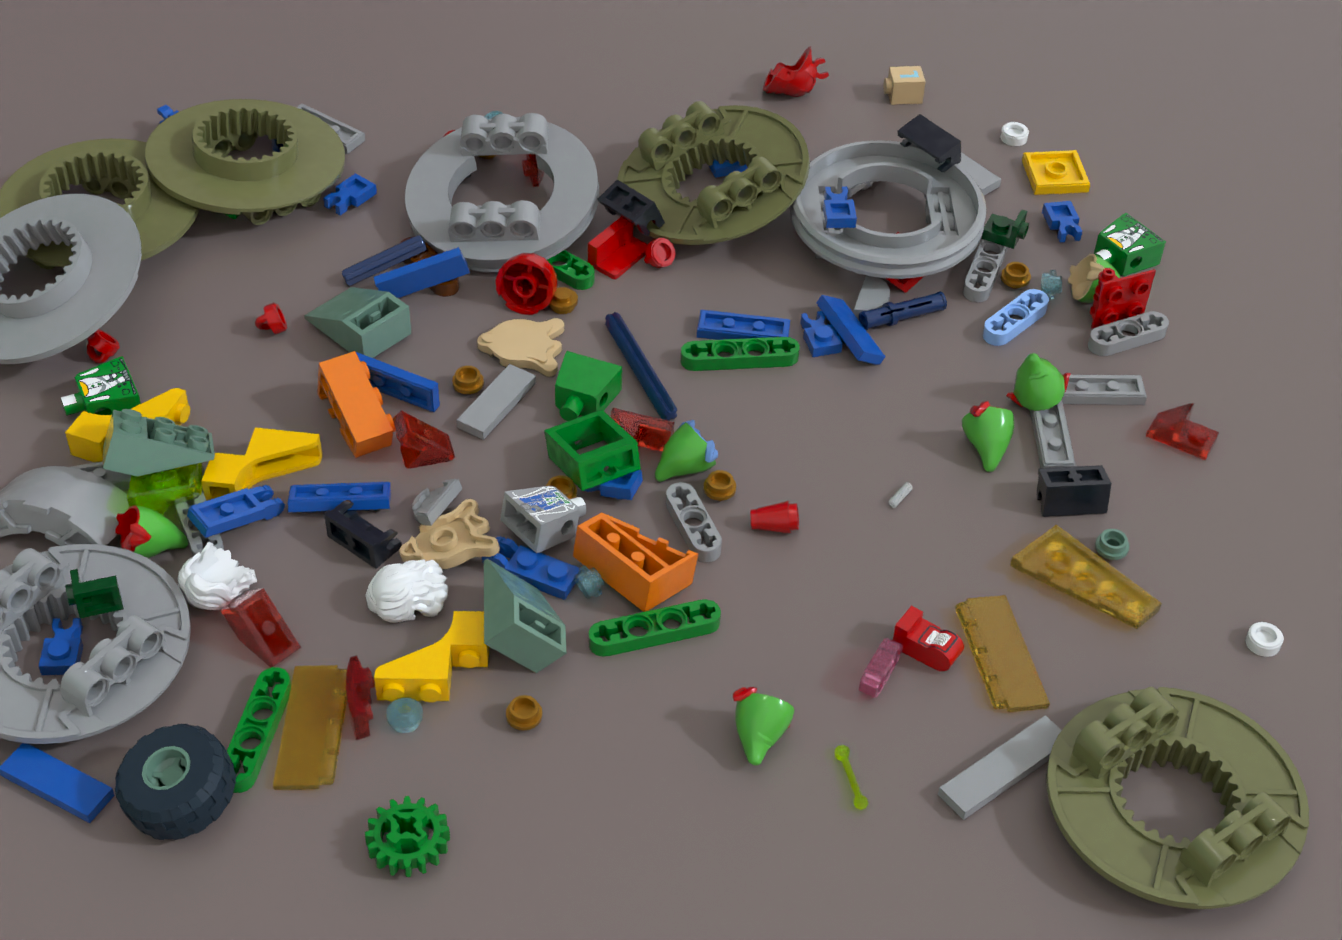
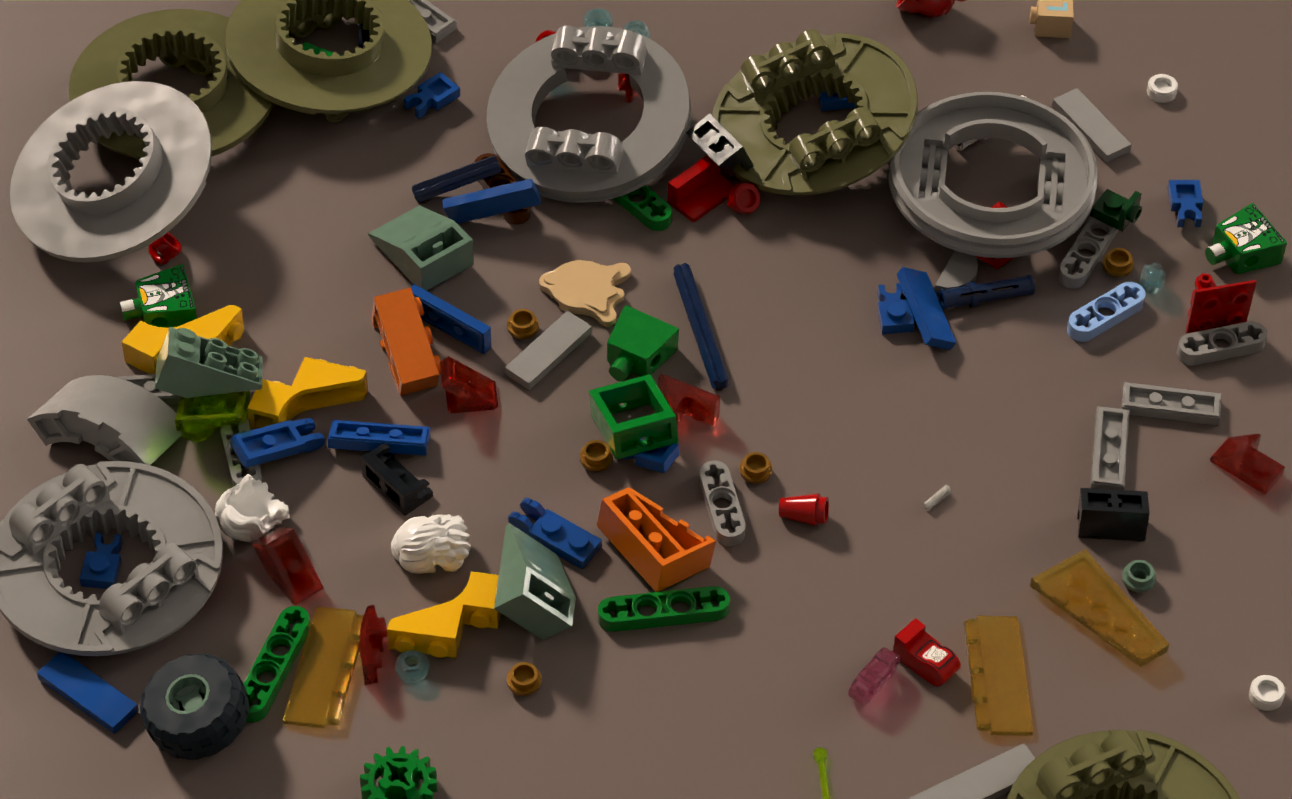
camera: 10 degrees right, 5 degrees up
dark green bracket [65,569,124,618] -> none
bright green hat [115,505,188,558] -> none
red tile [254,302,287,335] -> none
tan tile [399,499,500,569] -> none
light grey tile [412,479,462,526] -> none
red cylinder [495,253,558,315] -> none
light grey torso [500,486,586,553] -> none
pearl gold plate [549,287,578,314] -> none
clear light blue plate [574,565,604,599] -> none
bright green hat [655,420,718,482] -> none
green beam [680,337,800,371] -> none
blue tile [697,310,790,340] -> none
bright green hat [733,687,795,765] -> none
blue plate [823,186,857,229] -> none
black hinge [898,114,961,172] -> none
bright green hat [962,401,1014,472] -> none
bright green hat [1006,353,1071,411] -> none
yellow tile [1022,150,1090,195] -> none
tan hat [1068,254,1121,303] -> none

